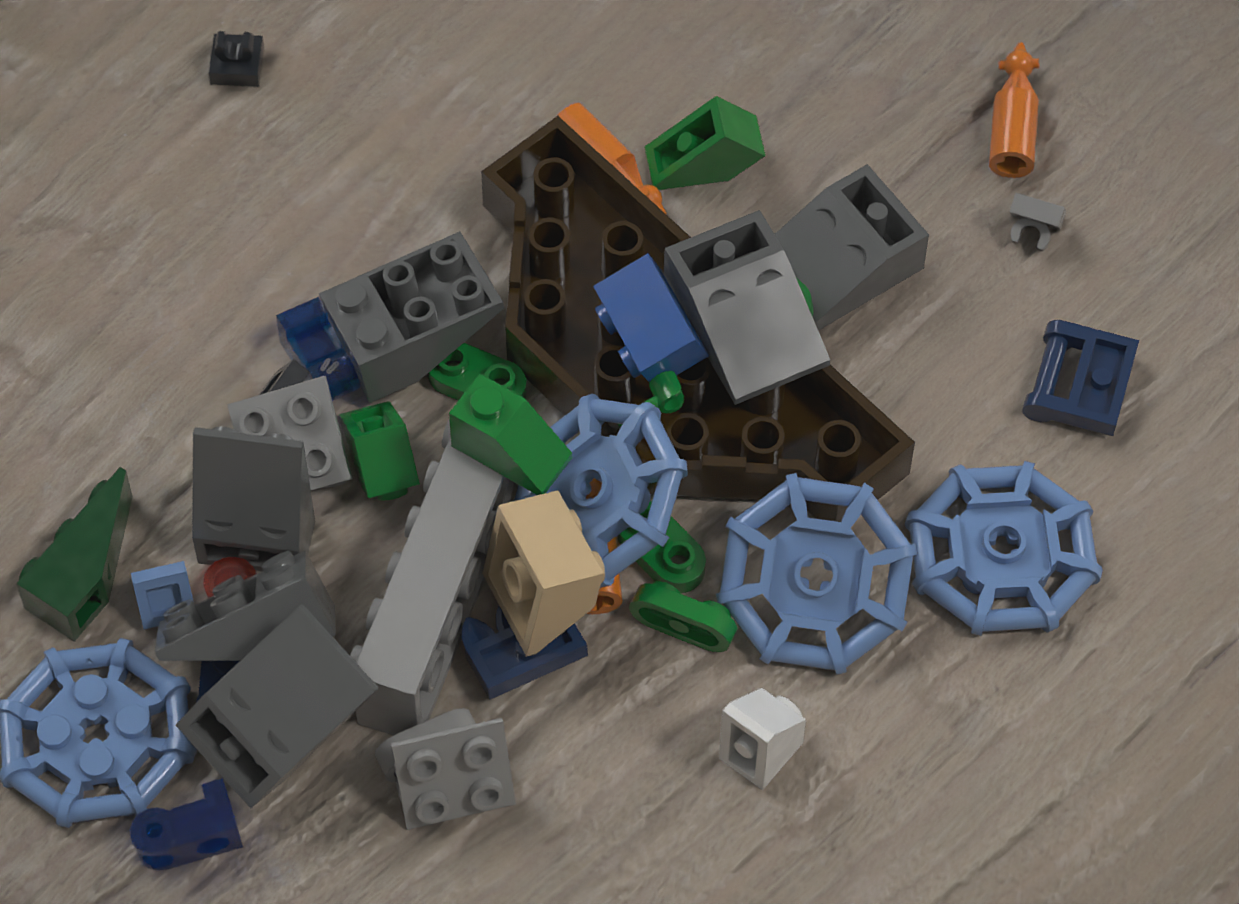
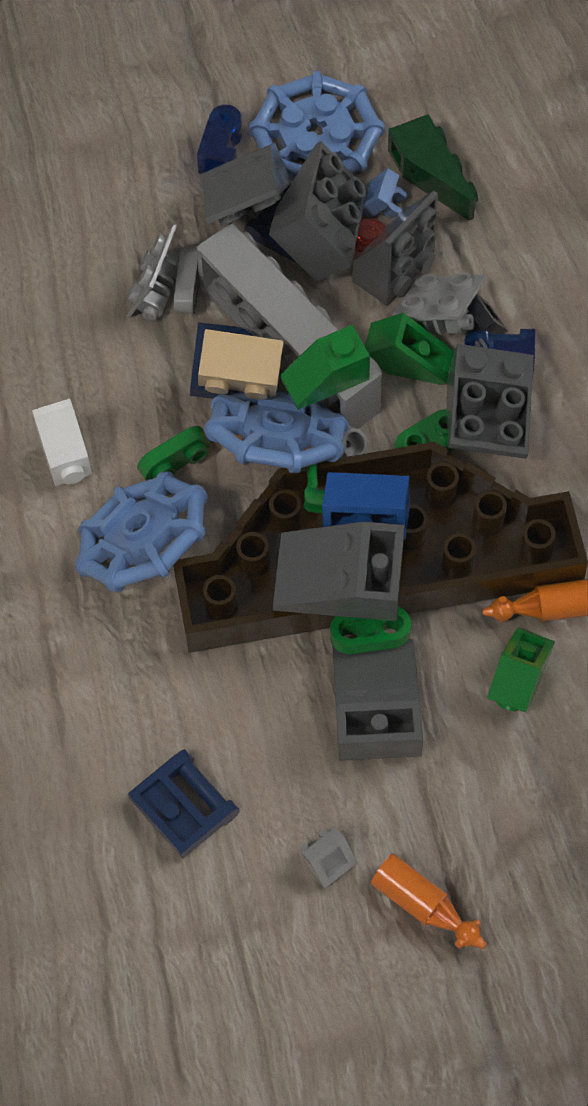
camera: 125 degrees right, 5 degrees up
green plate [617,501,706,593] -> none
medium blue plate [905,461,1103,636] -> none

